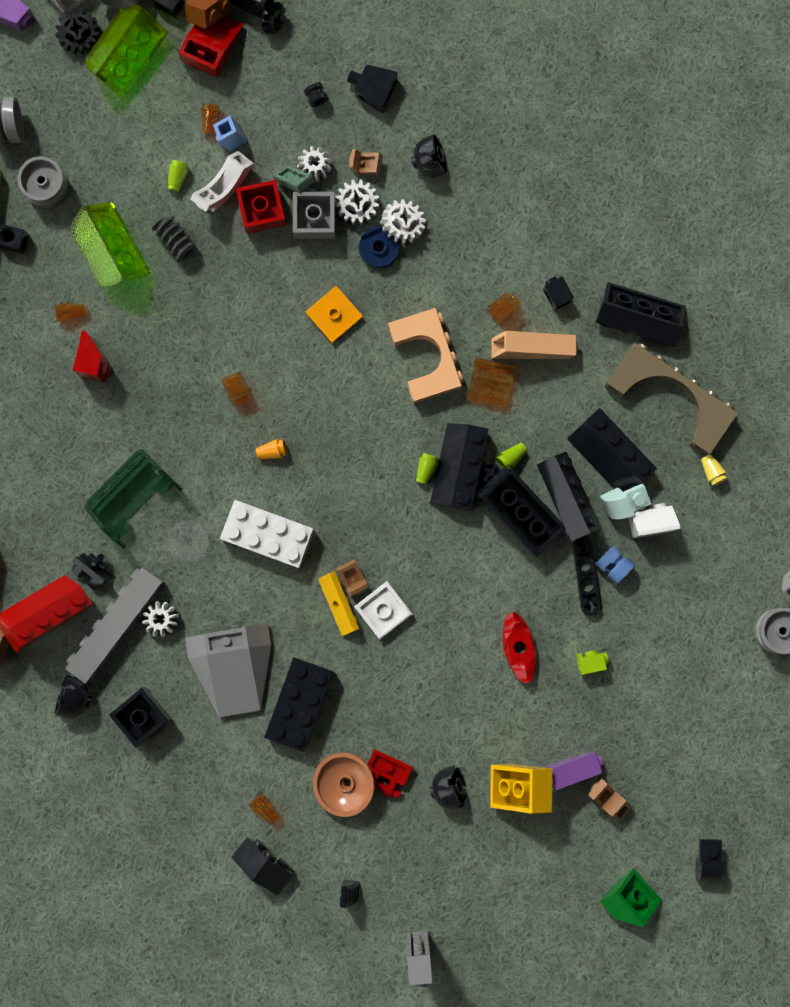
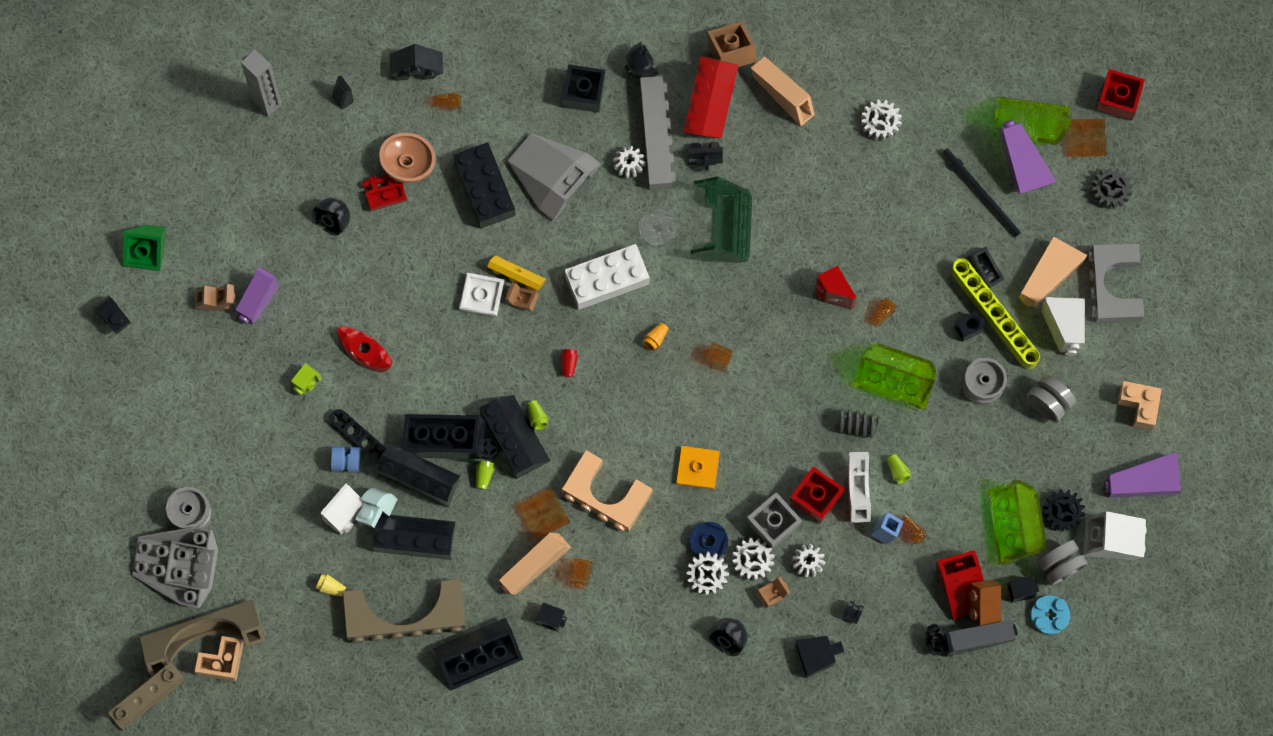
camera: 135 degrees right, 10 degrees down
sand green plate [273,165,315,193] -> none
yellow brick [490,764,553,814] -> none
none -> red cone [560,349,579,377]

